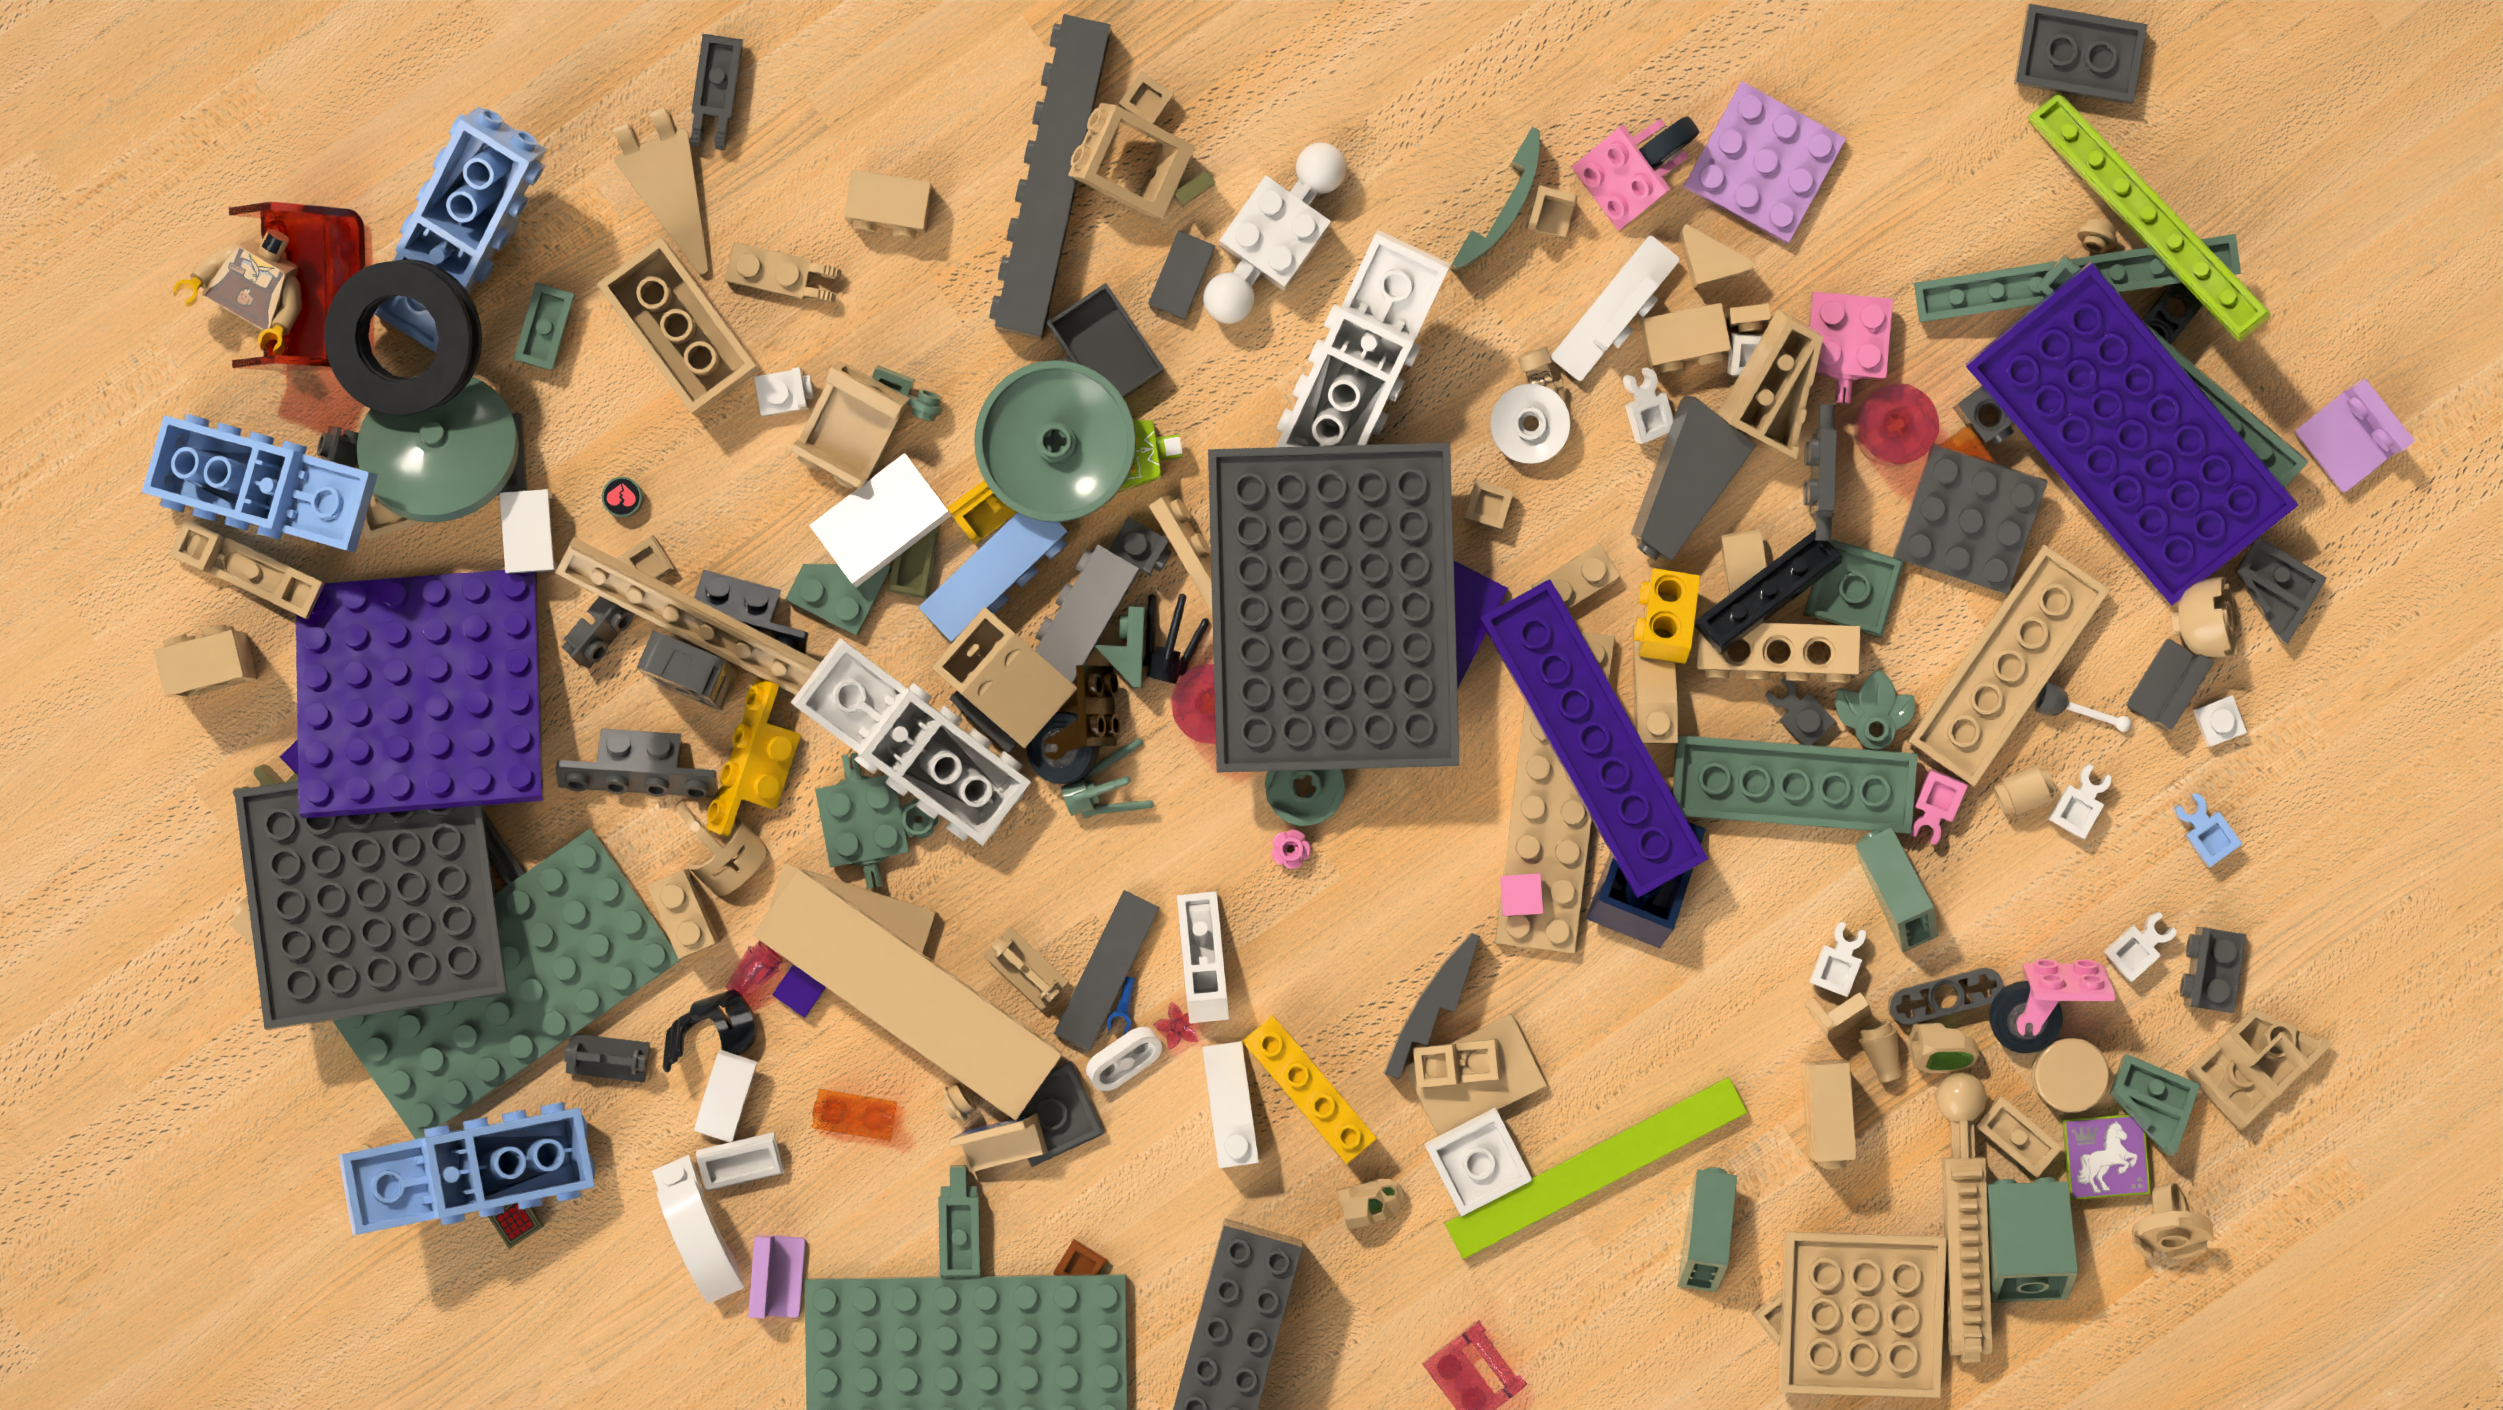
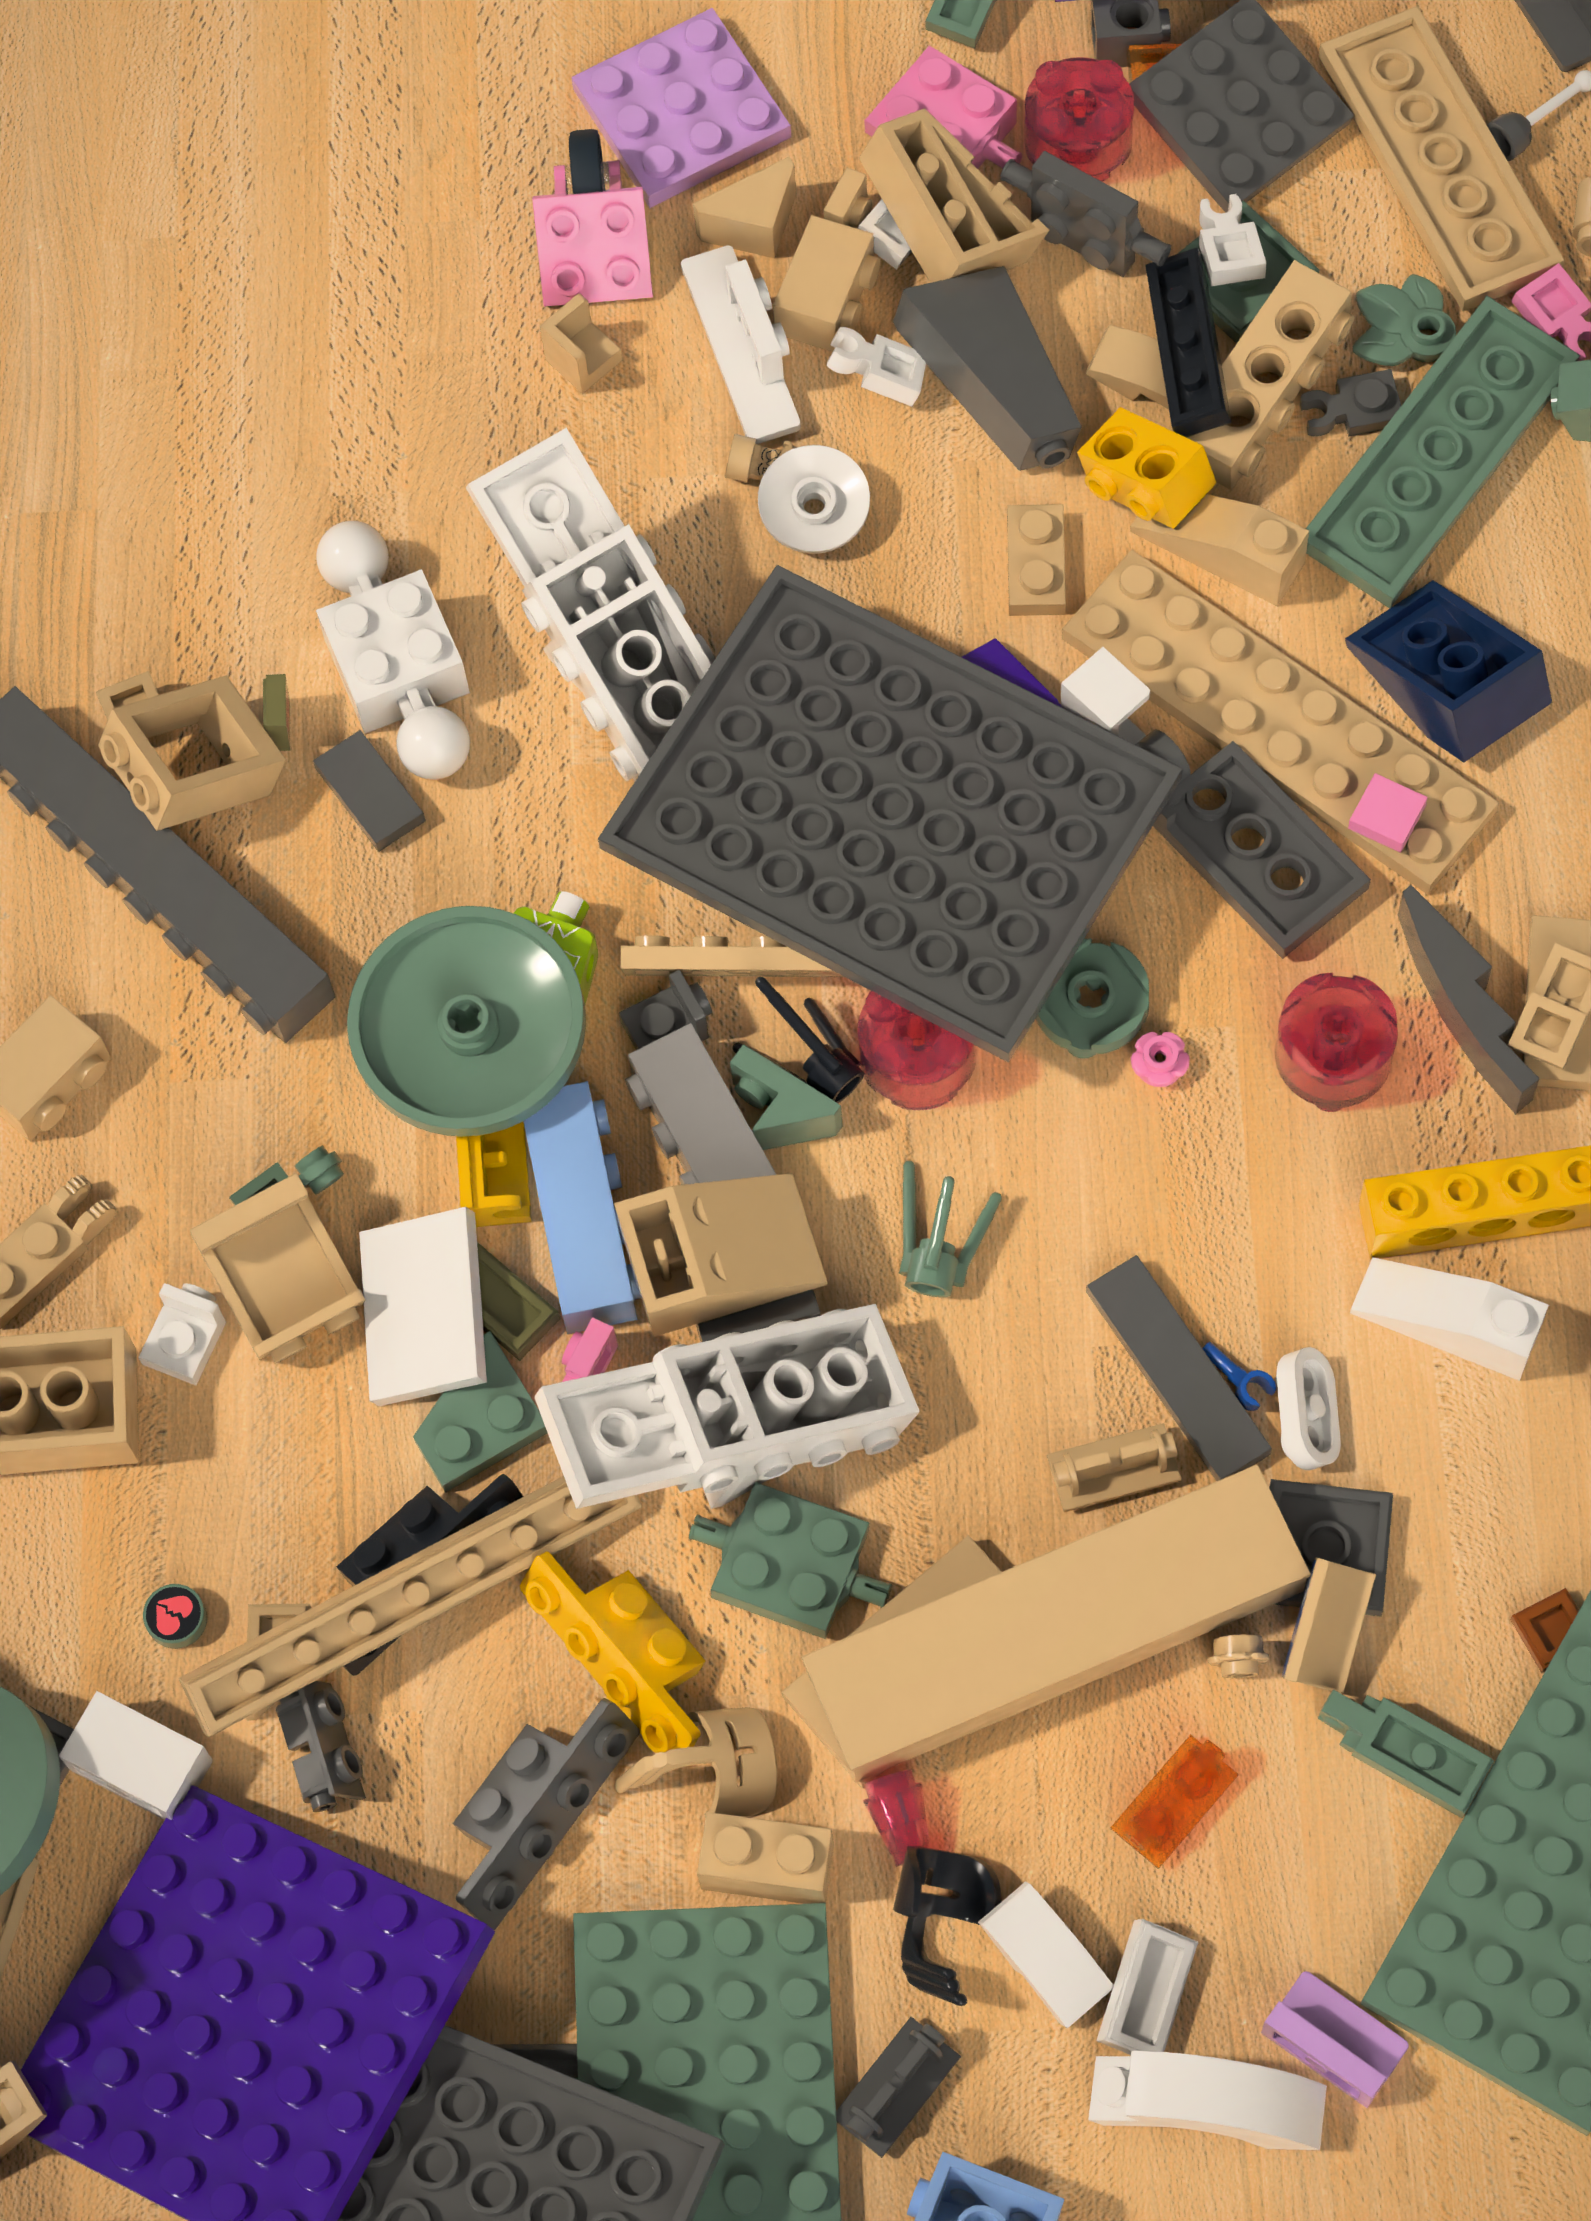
camera: 50 degrees left, 20 degrees down
dark grey axle [637,631,738,711] -> none
dark purple tile [772,964,827,1018] -> none
sand green plate [901,799,938,839] -> none
dark brown plate [1027,665,1120,784] -> none
dark grey container [1046,283,1164,399] -> none
clear pink plant [1153,1002,1198,1050] -> none
white slope [1177,891,1229,1023] -> none
sand green slope [1450,126,1540,272] -> none
tan plate [1463,480,1514,530] -> none
dark purple plate [1479,579,1708,899] -> none
none -> bright pink plate [562,1317,618,1382]
none -> white panel [1061,647,1150,744]
none -> dark grey hinge [1135,729,1371,959]
none -> white plate [1199,194,1267,286]
none -> clear pink brick [1274,973,1398,1112]

